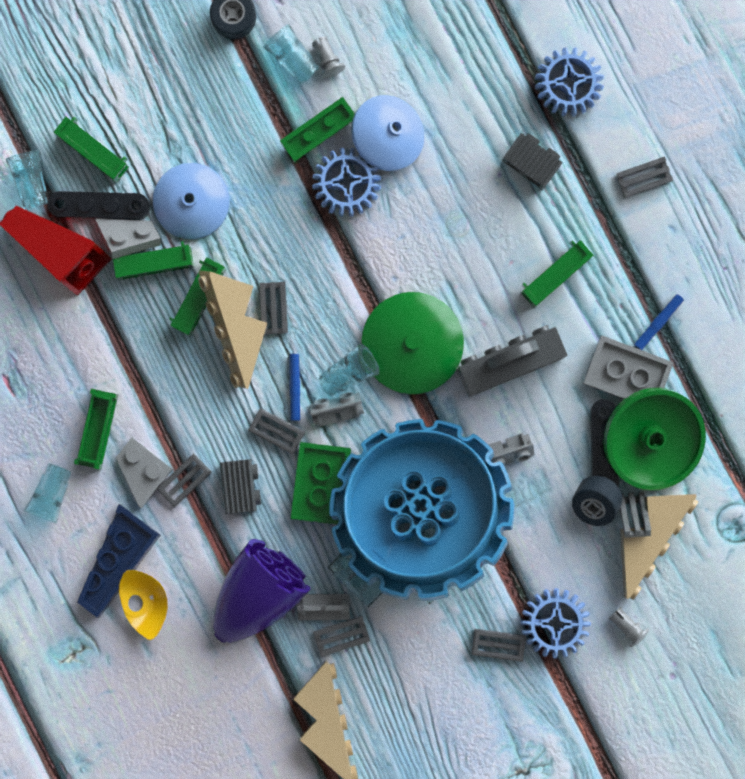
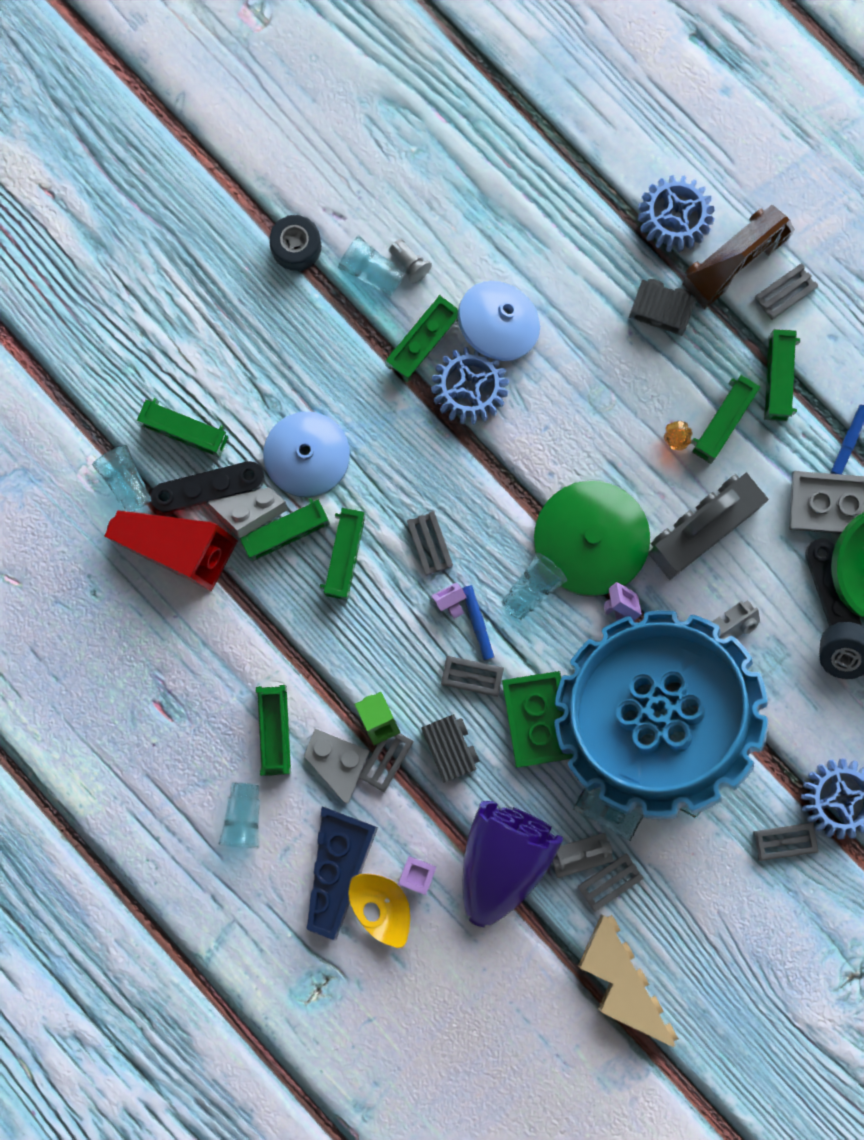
camera: 15 degrees left, 5 degrees down
tan slope [198,271,267,389] -> none
light grey hinge [309,392,364,427] -> none
none -> bright green brick [355,692,401,745]
none -> lavender tile [398,856,436,895]
none -> lavender tile [431,582,466,619]
none -> lavender tile [604,582,642,621]
none -> clear orange plate [664,421,693,450]
none -> reddish brown wedge [682,205,795,309]
none -> green container [764,329,801,422]

